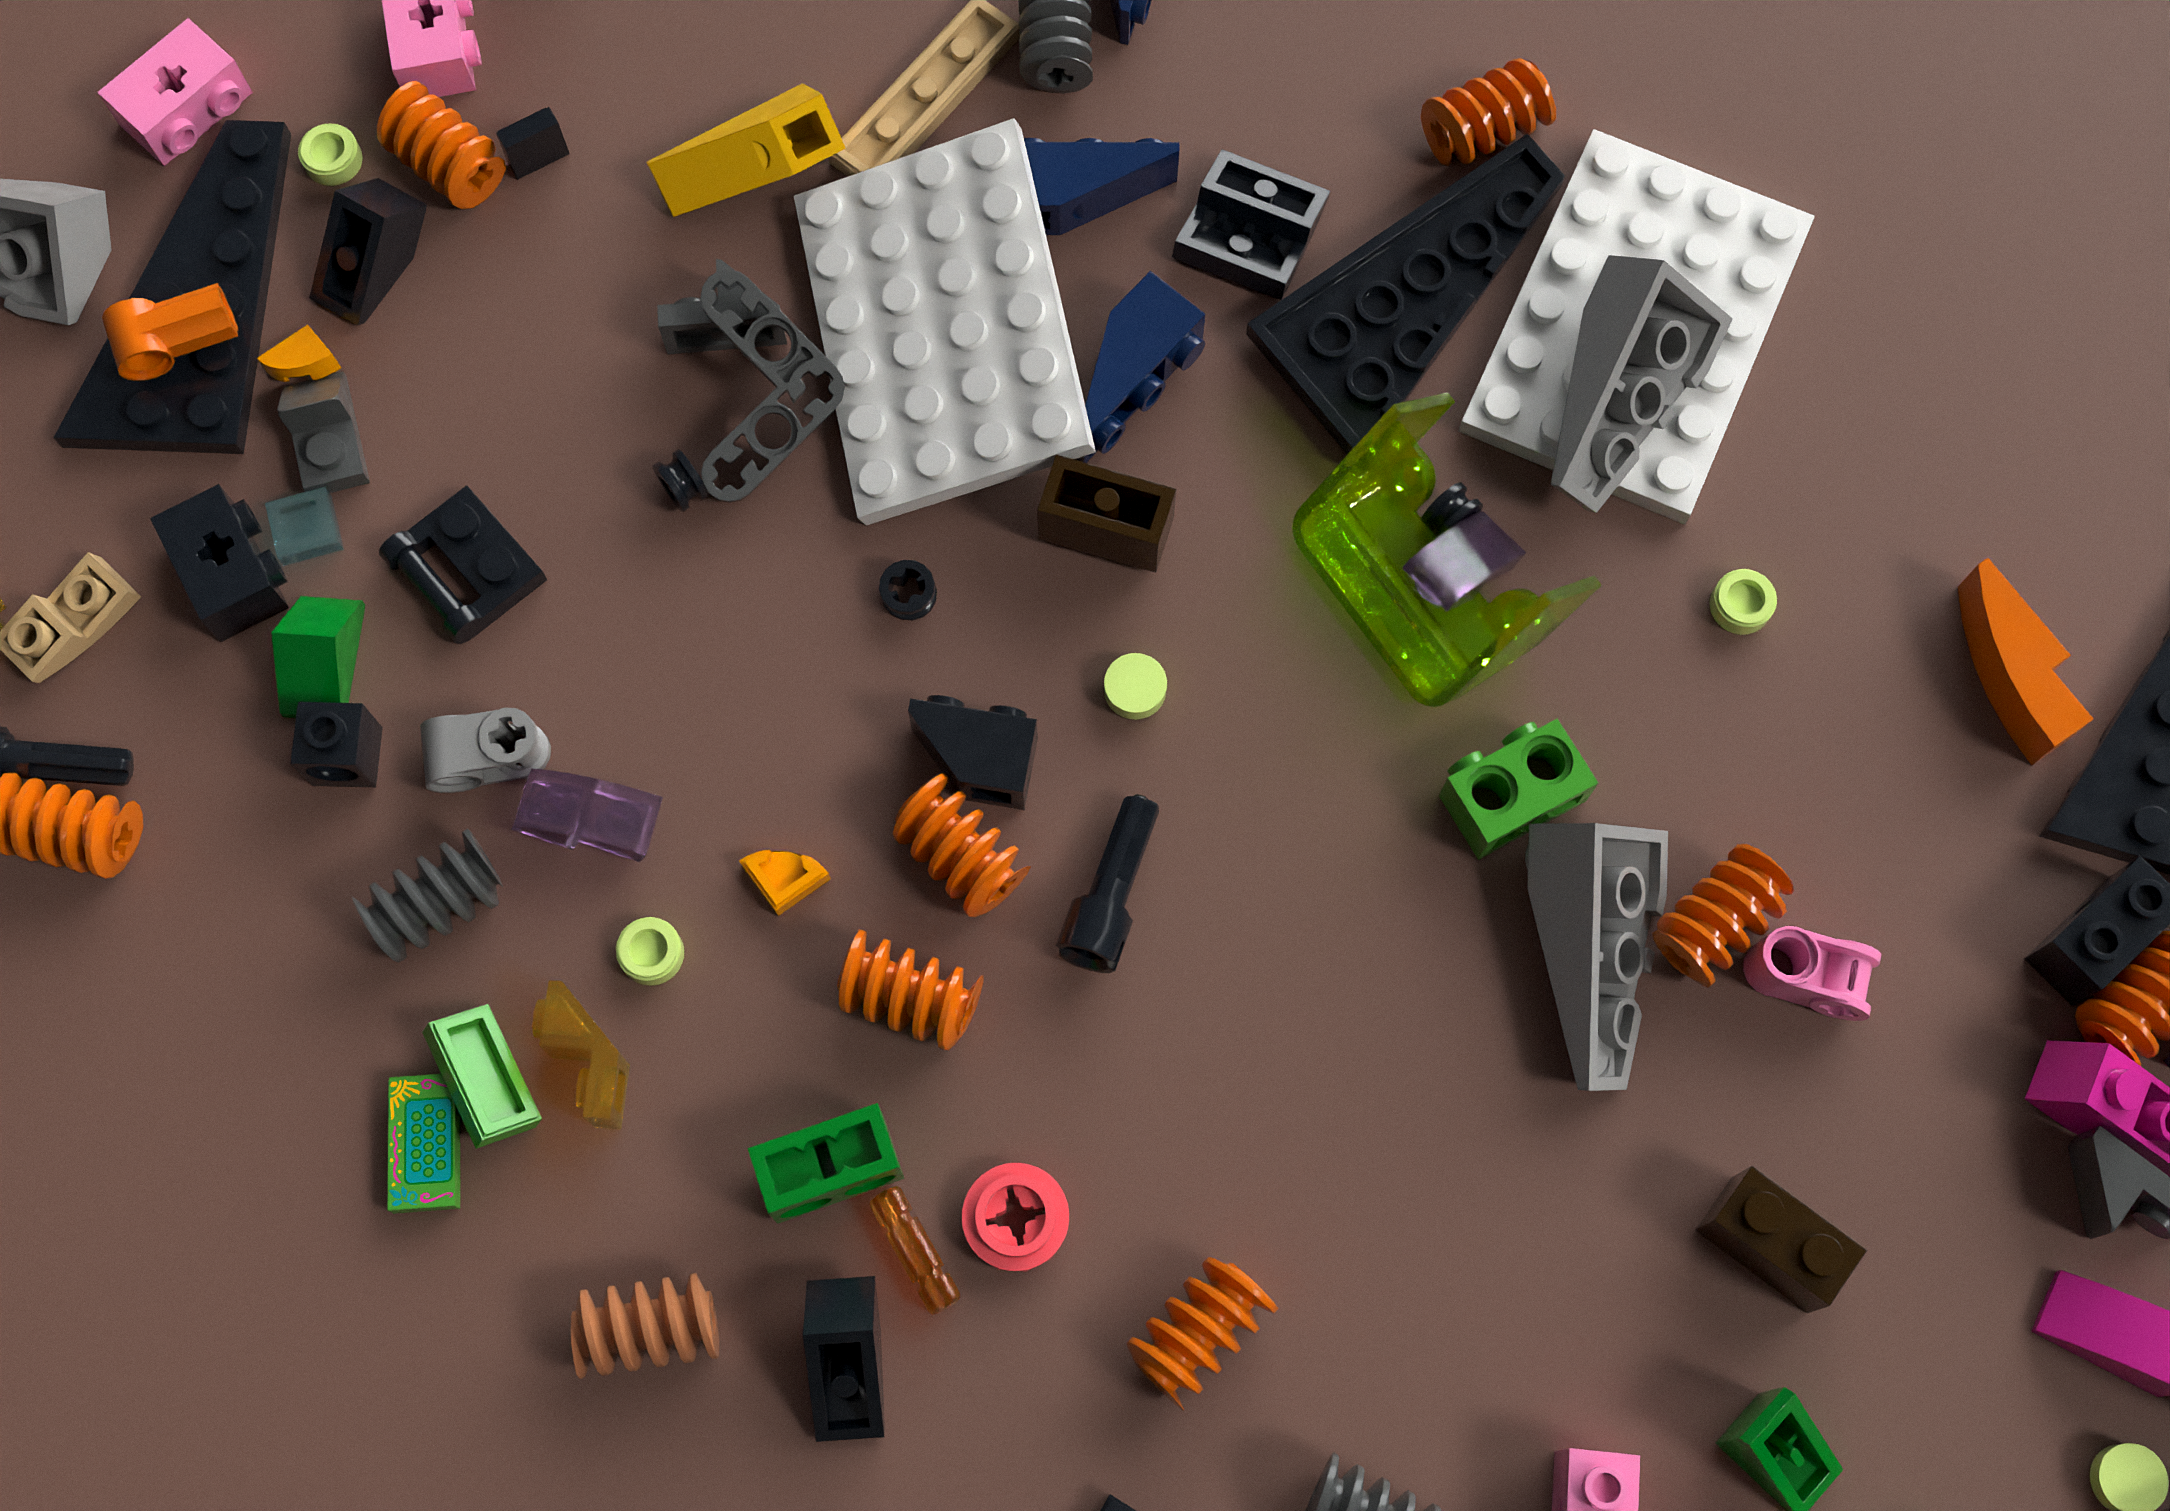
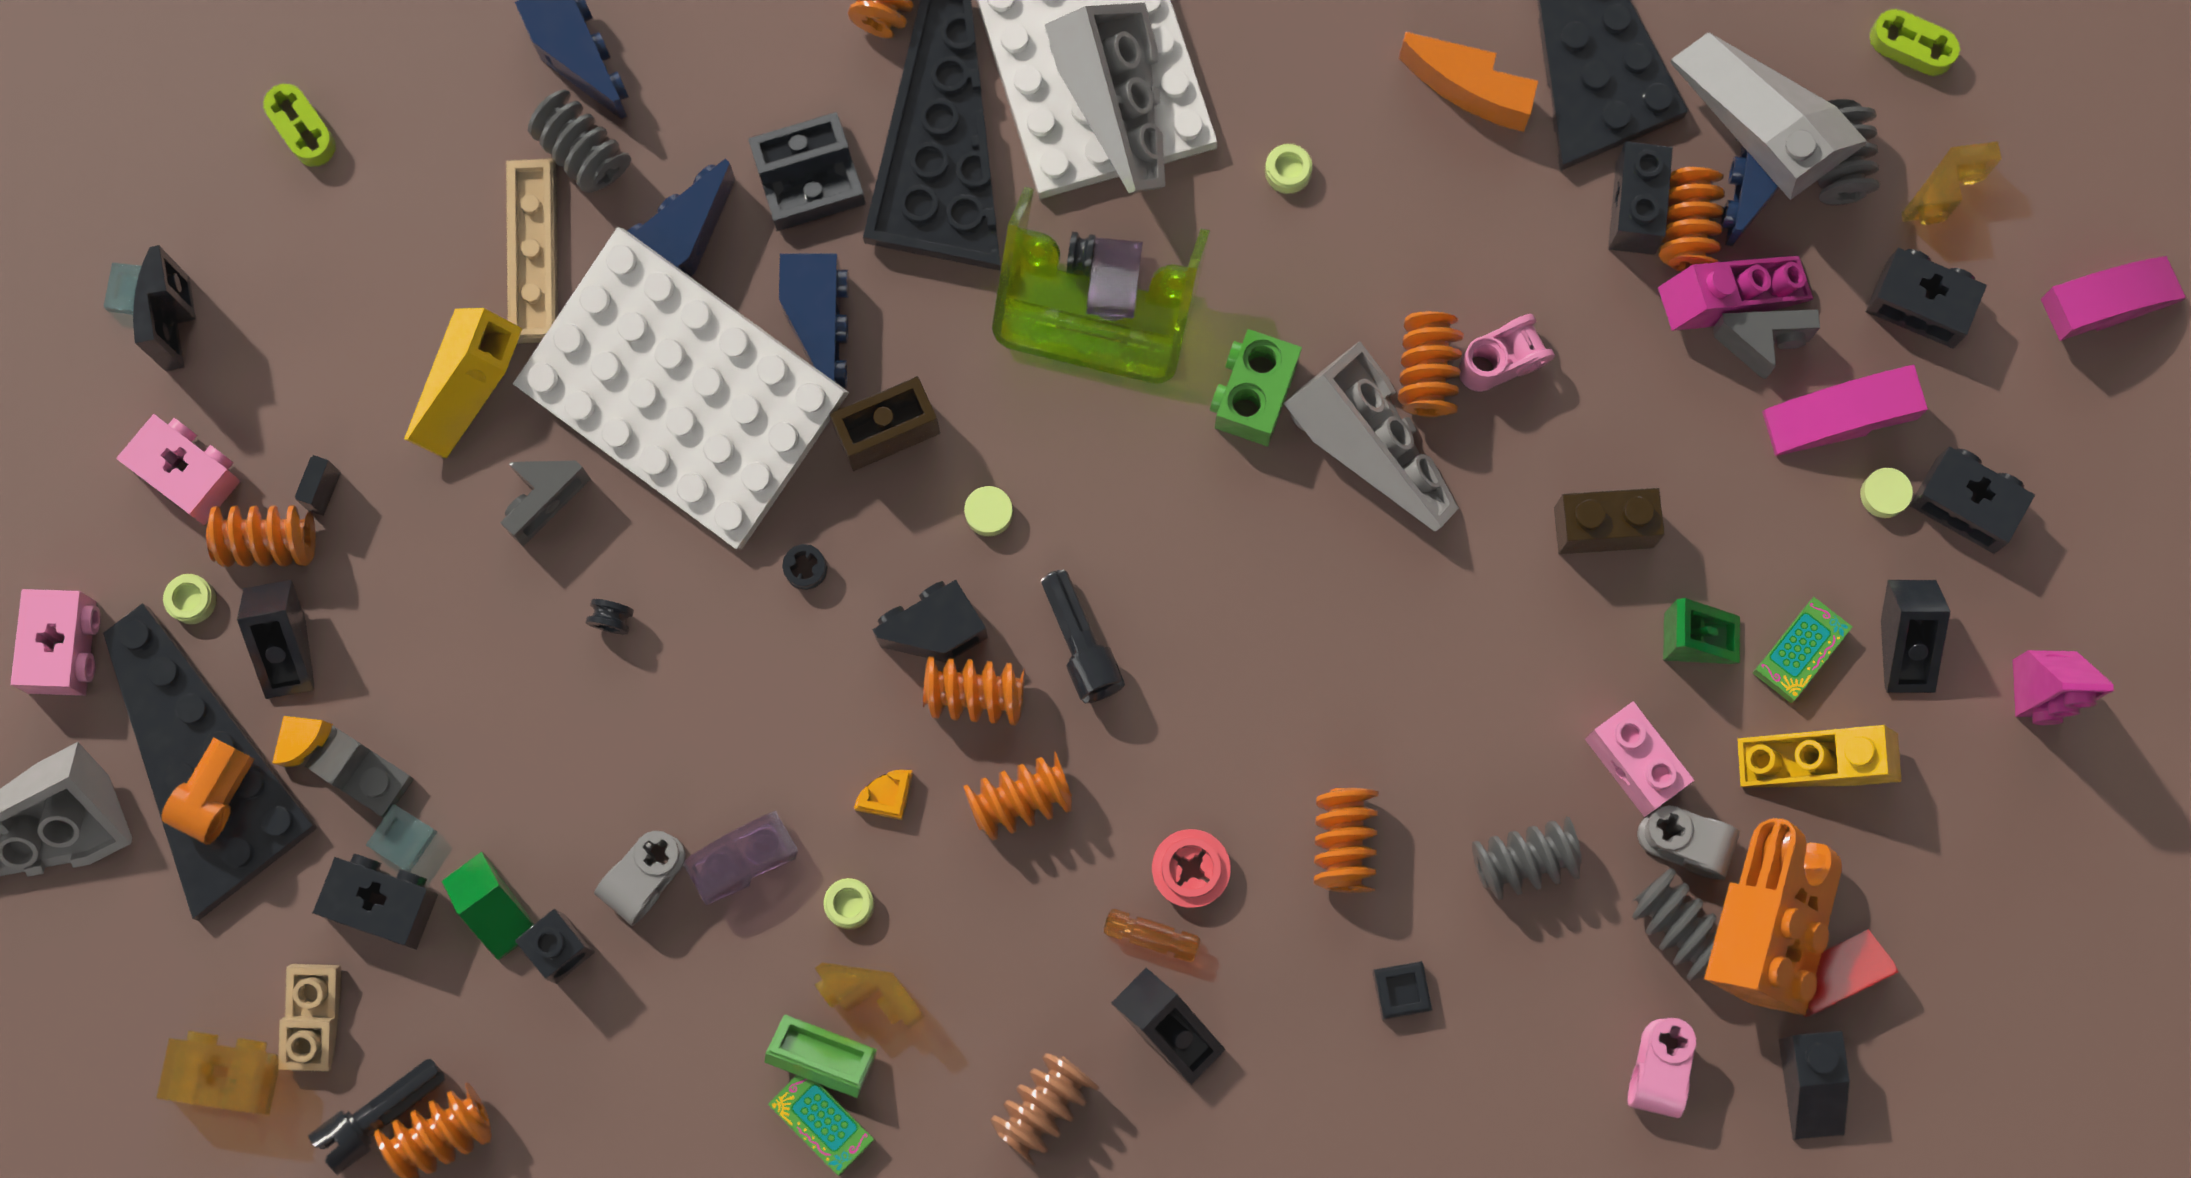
camera: 40 degrees left, 5 degrees up
dark grey piece [352,829,503,963] -> none
black plate [379,485,547,644] -> none
dark grey beam [700,269,845,503] -> none
green brick [747,1103,905,1224] -> none

